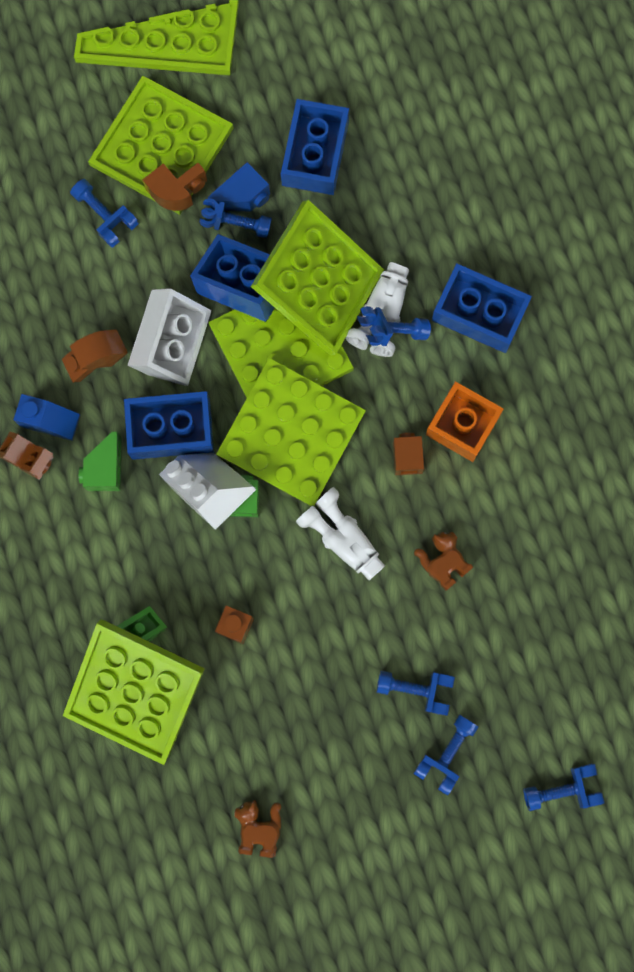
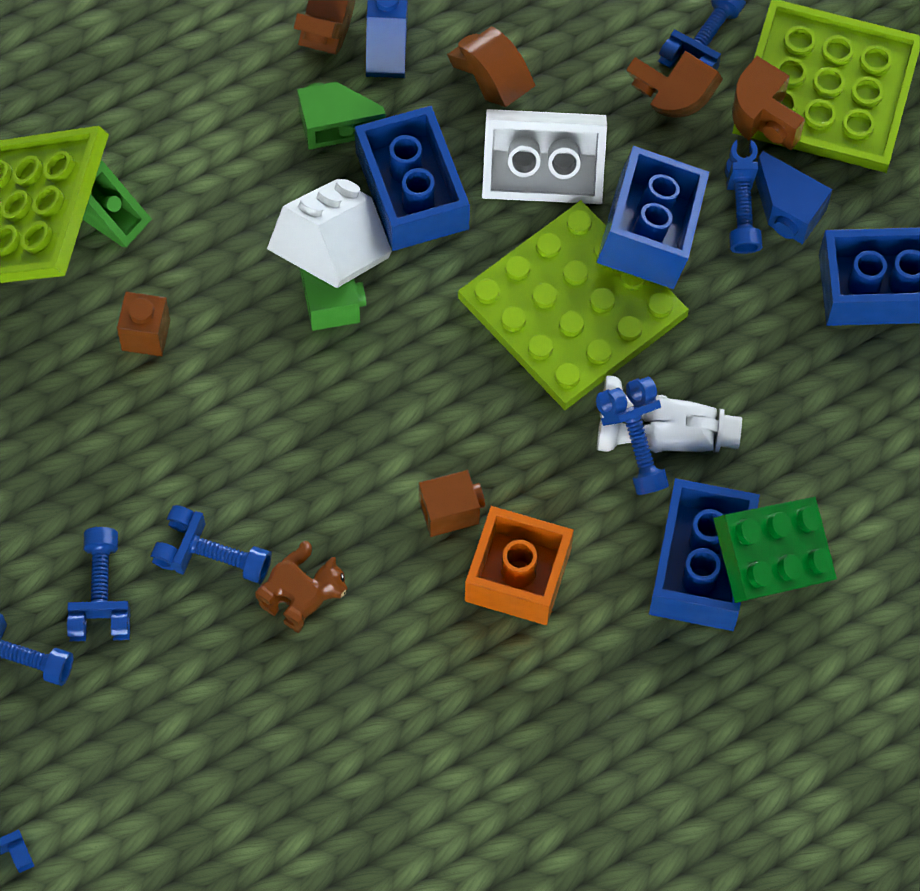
camera: 70 degrees right, 15 degrees down
lime plate [216,358,366,506] -> none
lime plate [250,199,384,355] -> none
white piece [296,487,385,581] -> none
none -> blue bar [150,505,272,584]
none -> dark orange brick [626,51,723,118]
none -> green plate [713,496,837,603]

